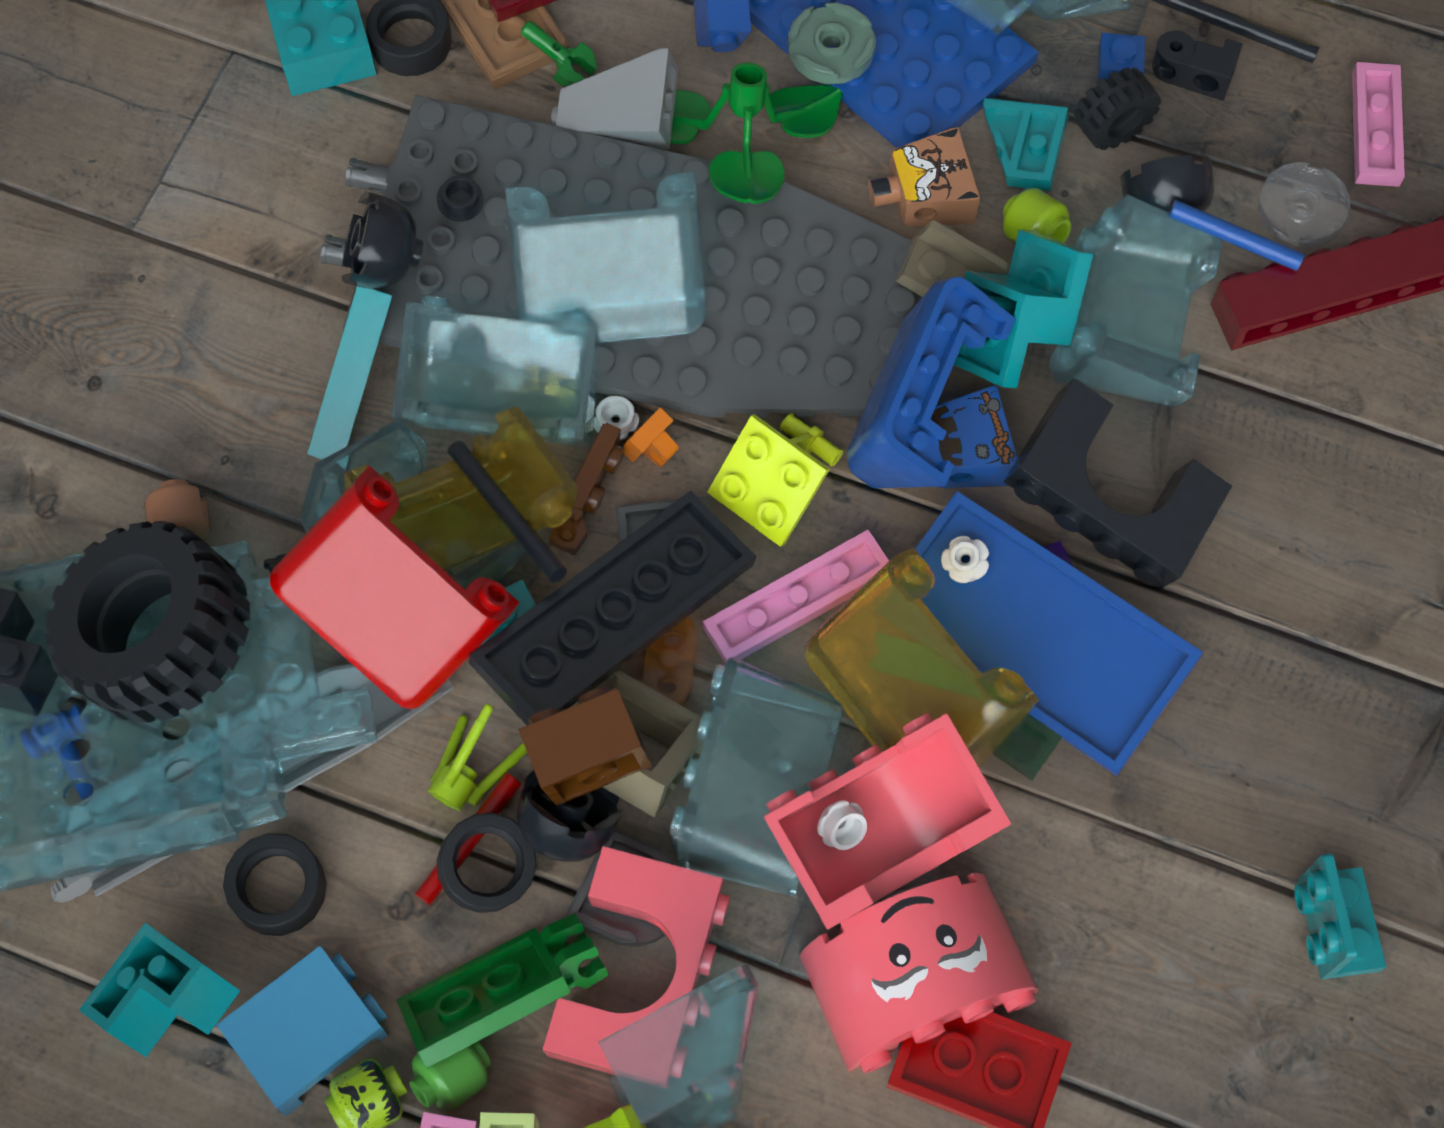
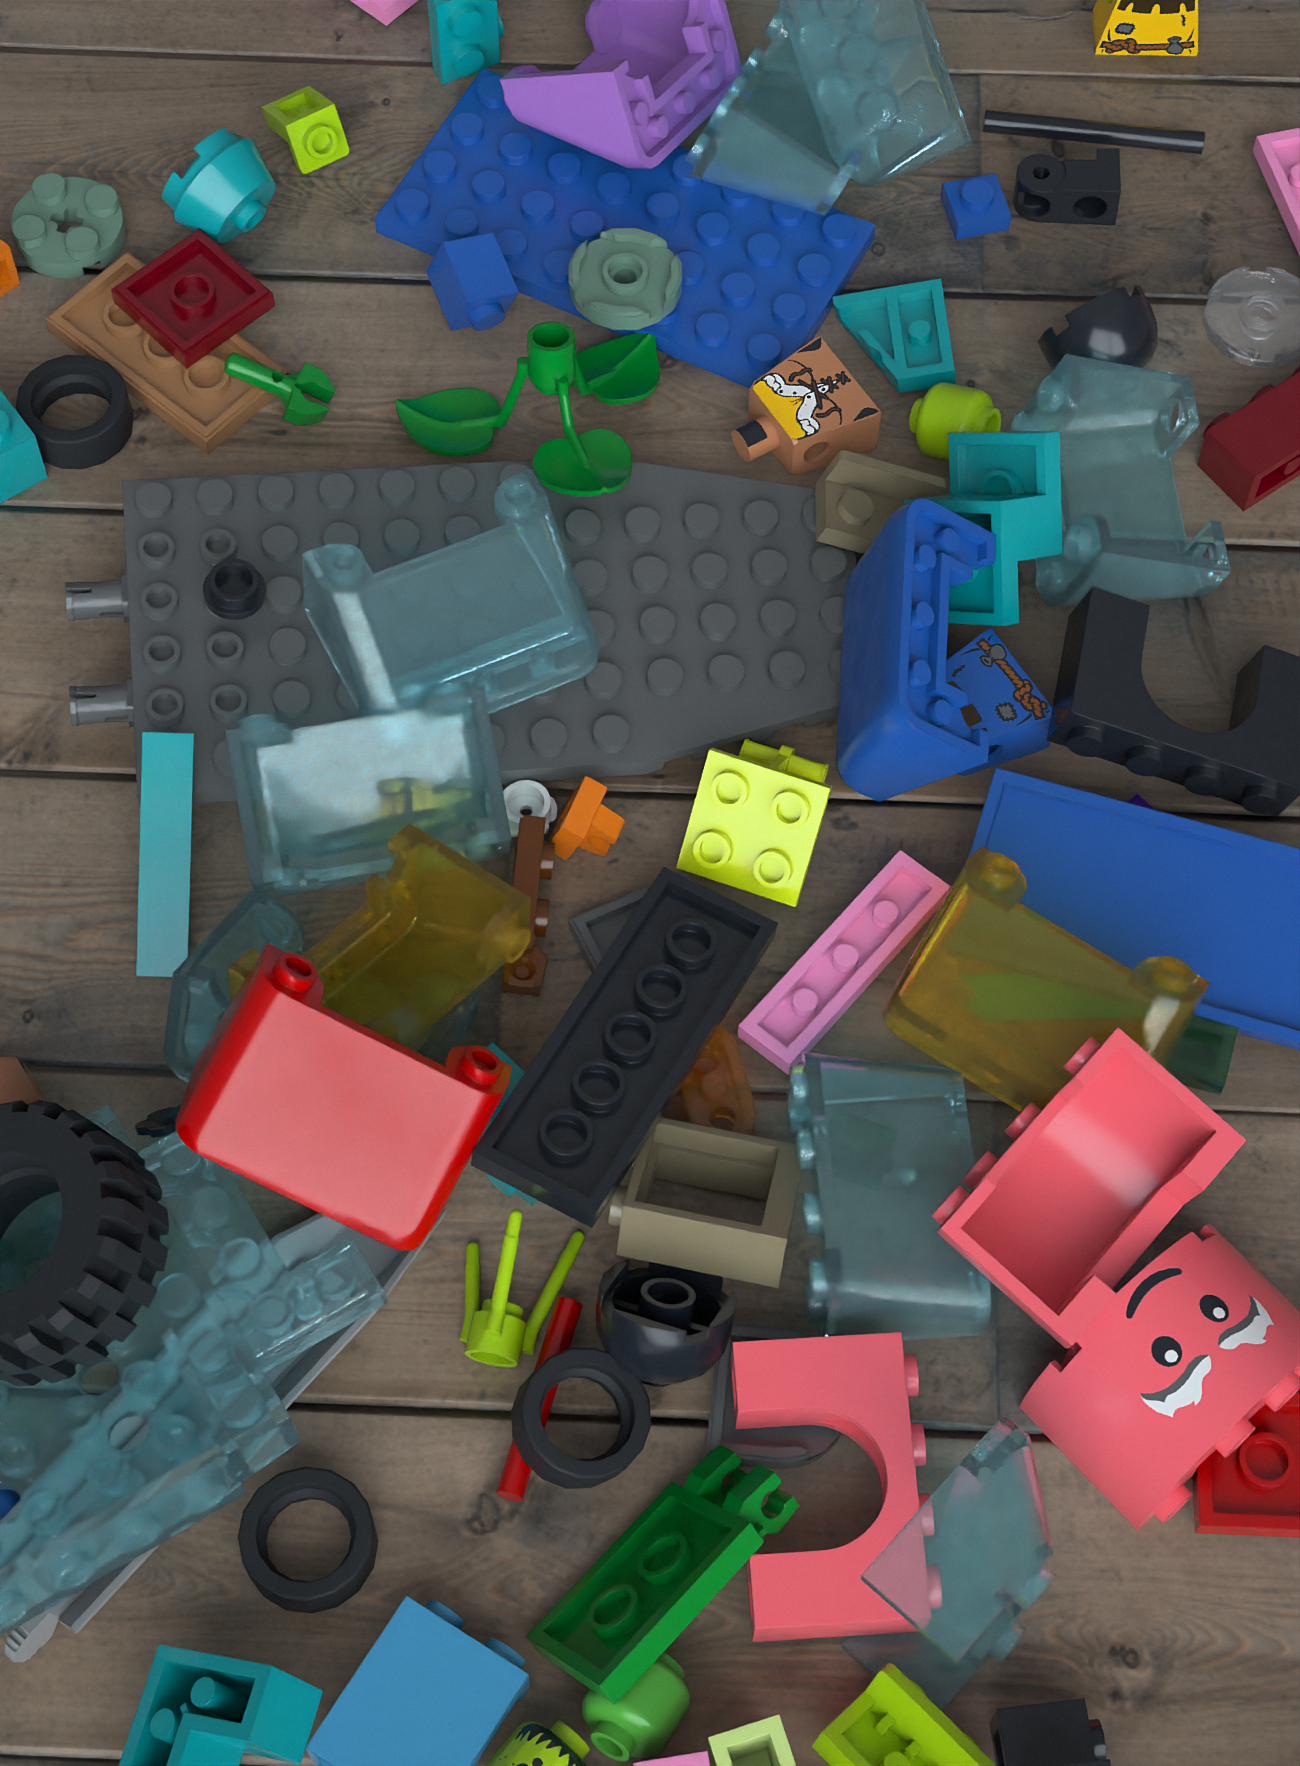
camera: 20 degrees left, 5 degrees down
black cylinder [342,191,423,289] -> none
black bar [447,441,567,583] -> none
reddish brown brick [518,687,652,806] -> none
light grey slope [551,48,679,150] -> none
white plate [817,800,867,850] -> none
white plate [941,536,989,583] -> none
black tyre [1074,67,1161,150] -> none
blue bar [1168,200,1304,271] -> none

